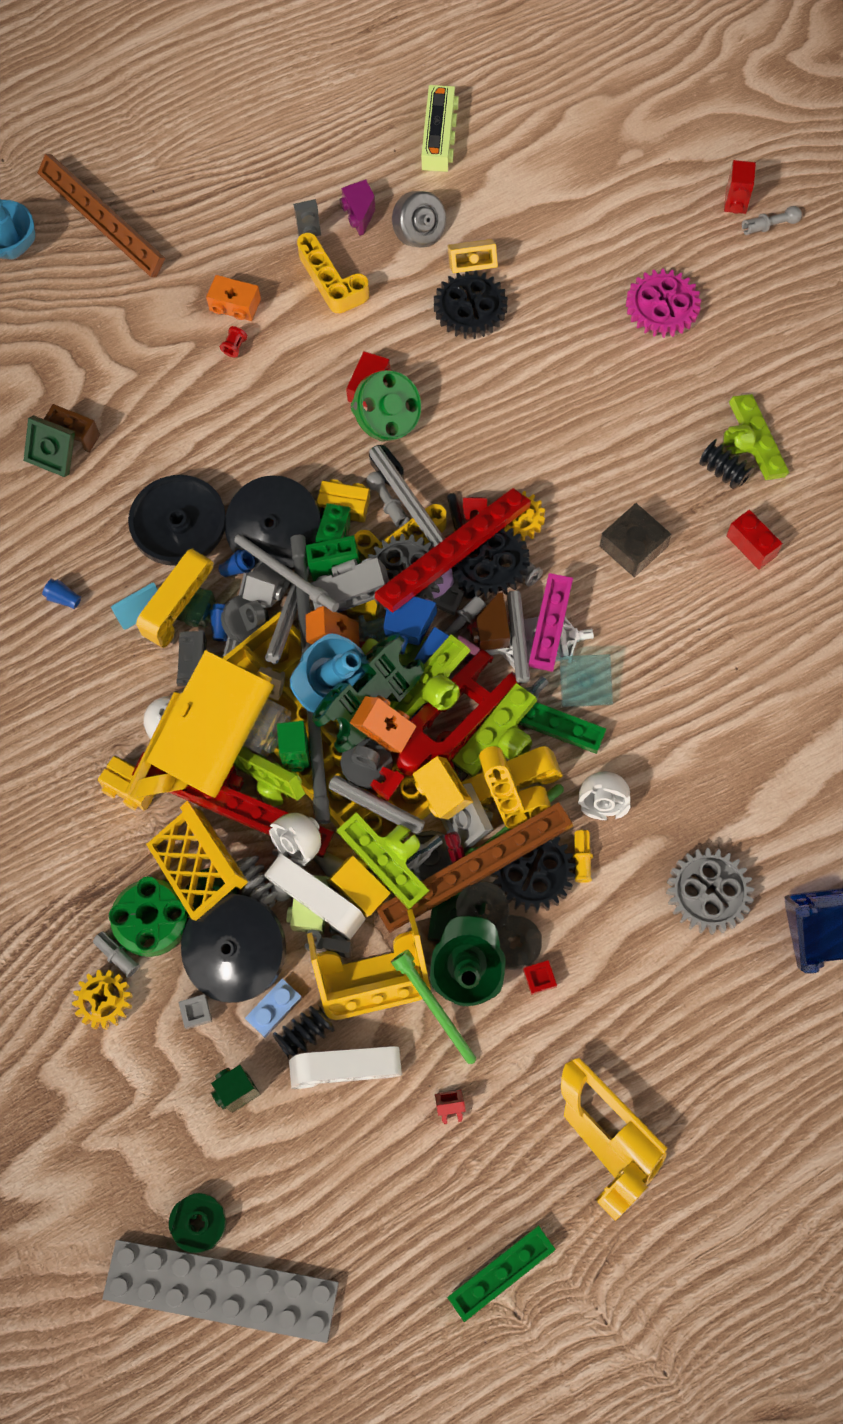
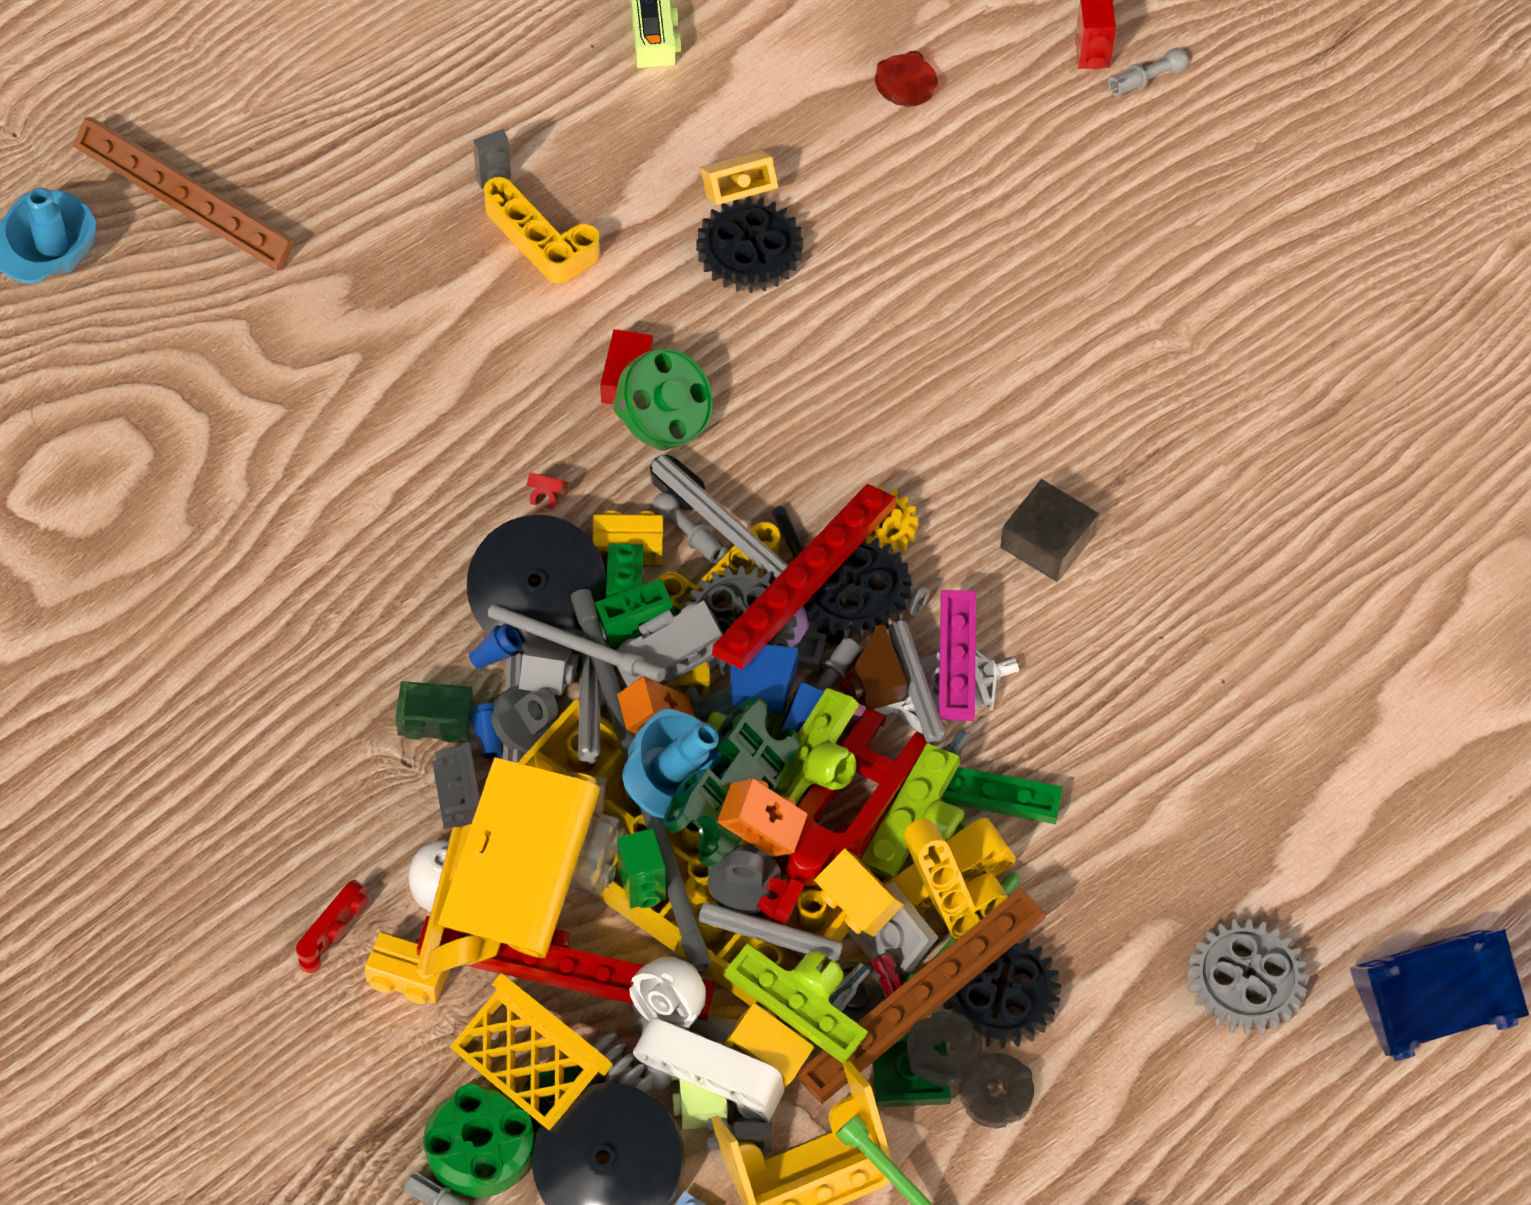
camera: 15 degrees left, 10 degrees down
dark green plate [23,415,75,477] -> none
blue cone [42,578,81,609] -> none
reddish brown panel [44,404,100,453] -> none
medium azure slope [111,583,158,630] -> none
black dish [128,475,226,566] -> none
yellow beam [136,549,214,648] -> none
orange brick [206,275,261,321] -> none
red bush [219,326,248,358] -> none
lime plate [233,746,305,807] -> none
magenta slope [340,179,376,236] -> none
flat silver wheel [392,191,446,248] -> none
dark green piece [430,915,505,1006] -> none
red tile [463,497,487,519] -> none
red plate [523,960,557,995] -> none
clear light blue plate [559,654,613,707] -> none
yellow axle [572,830,593,883] -> none
white cylinder [578,771,631,820] -> none
dark pink gear [626,269,701,338] -> none
black piece [699,439,755,489] -> none
lime plate [723,394,789,481] -> none
red brick [726,509,783,570] -> none
none -> red plate [296,880,370,973]
none -> red tile [526,472,569,510]
none -> clear red dish [874,50,938,107]

